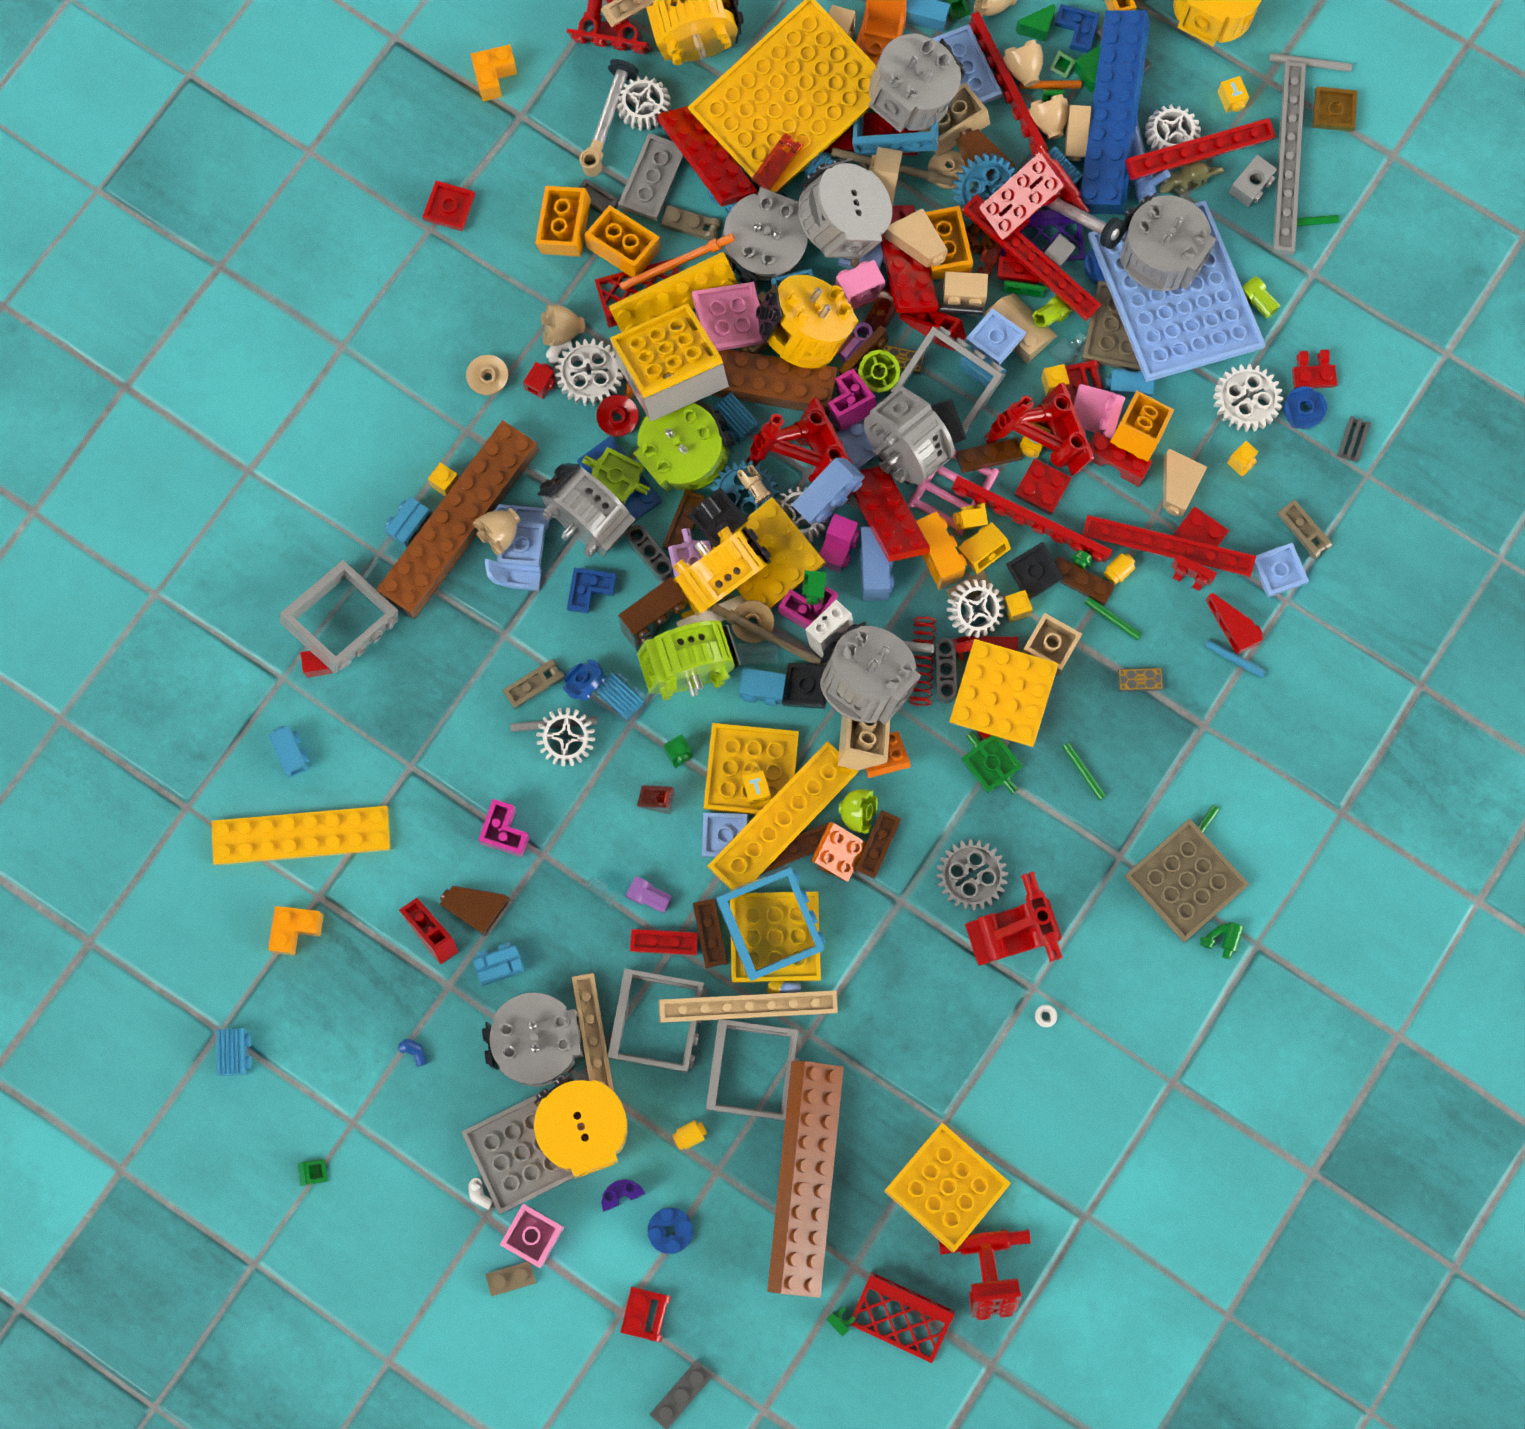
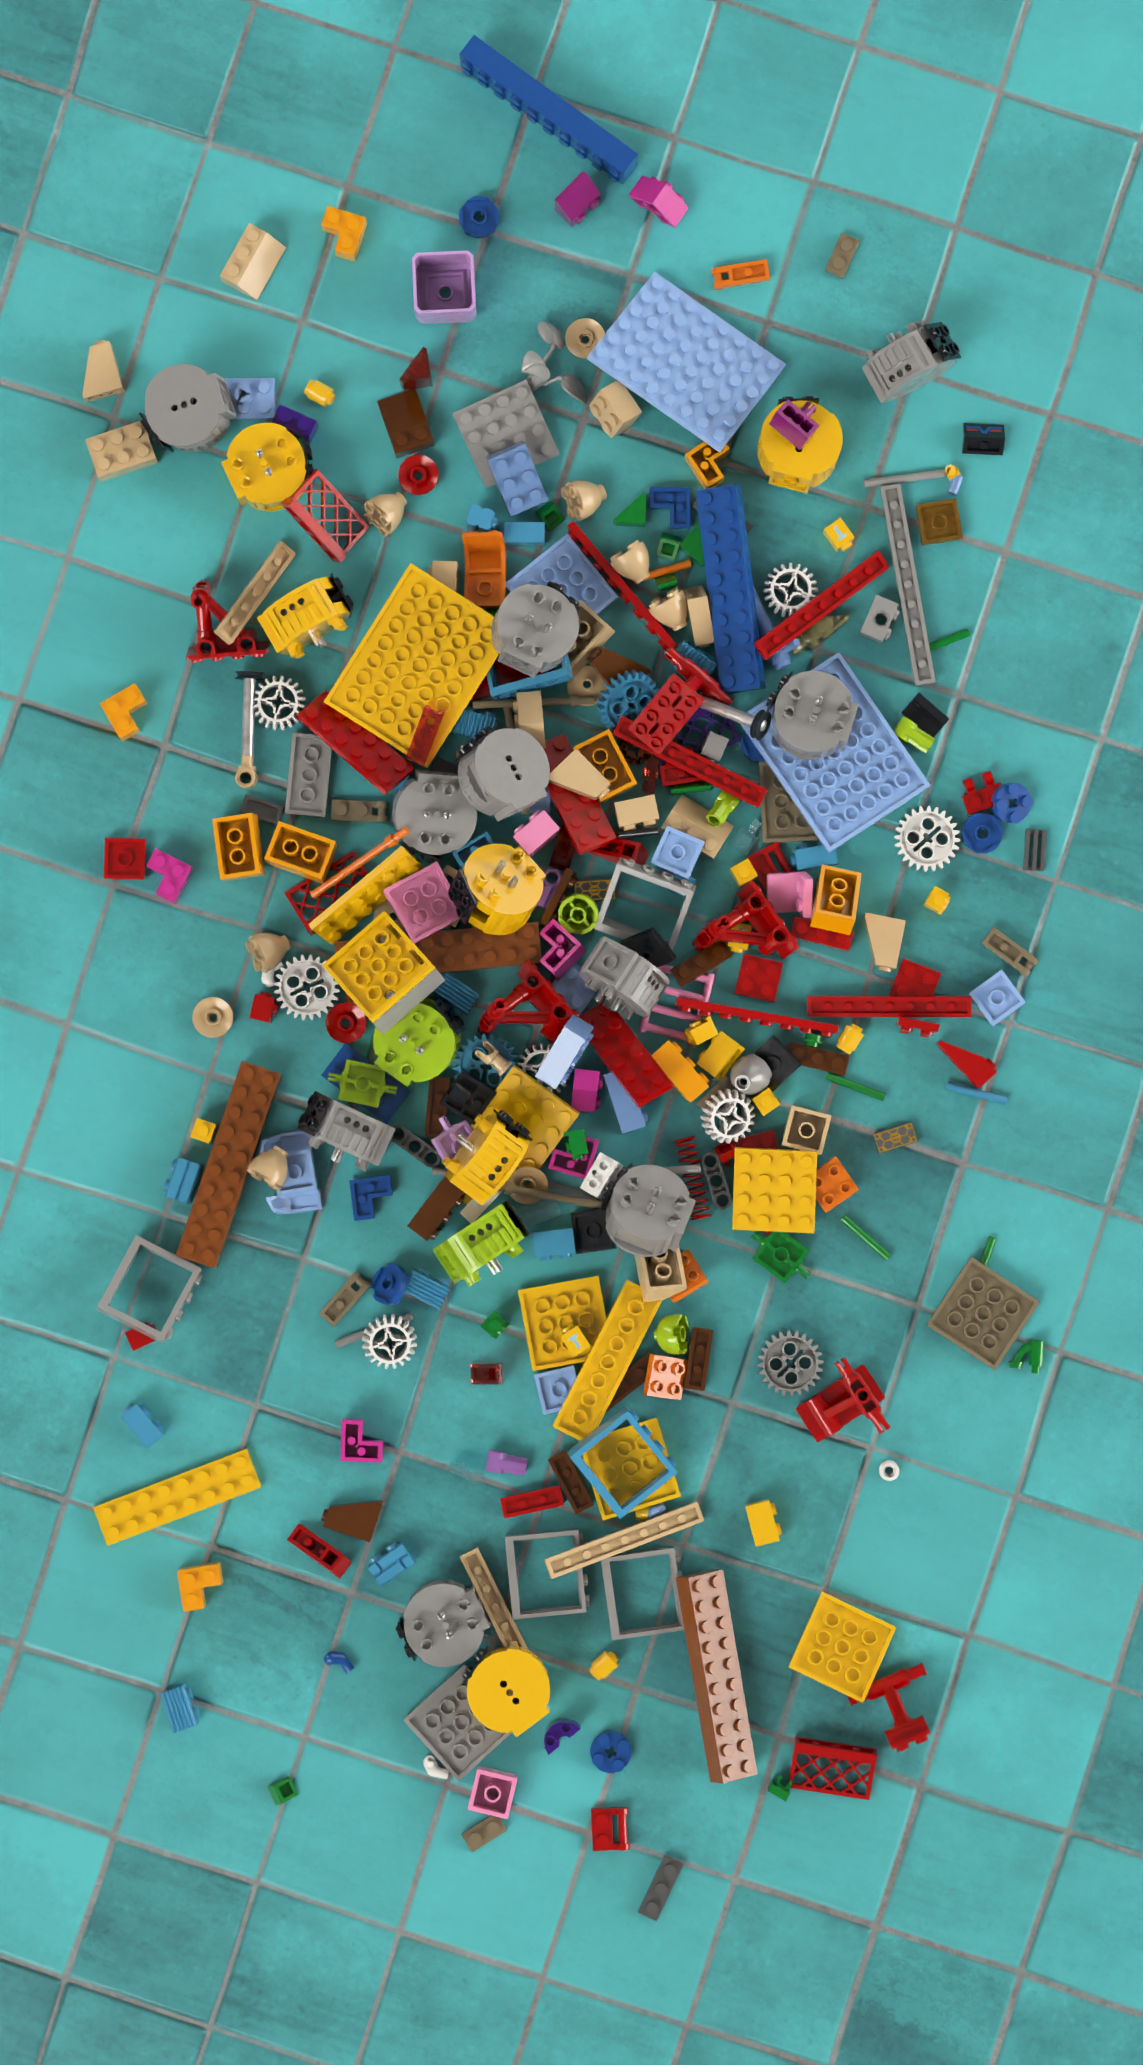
camera: 15 degrees left, 10 degrees up
none -> dark pink brick [146,848,194,905]
none -> light grey piece [730,1053,772,1095]
none -> yellow brick [745,1499,782,1547]
none -> orange plate [816,1156,859,1213]
none -> black panel [901,693,949,738]
none -> arm [945,464,963,496]
none -> black panel [962,423,1005,455]
none -> blue plate [992,783,1033,824]

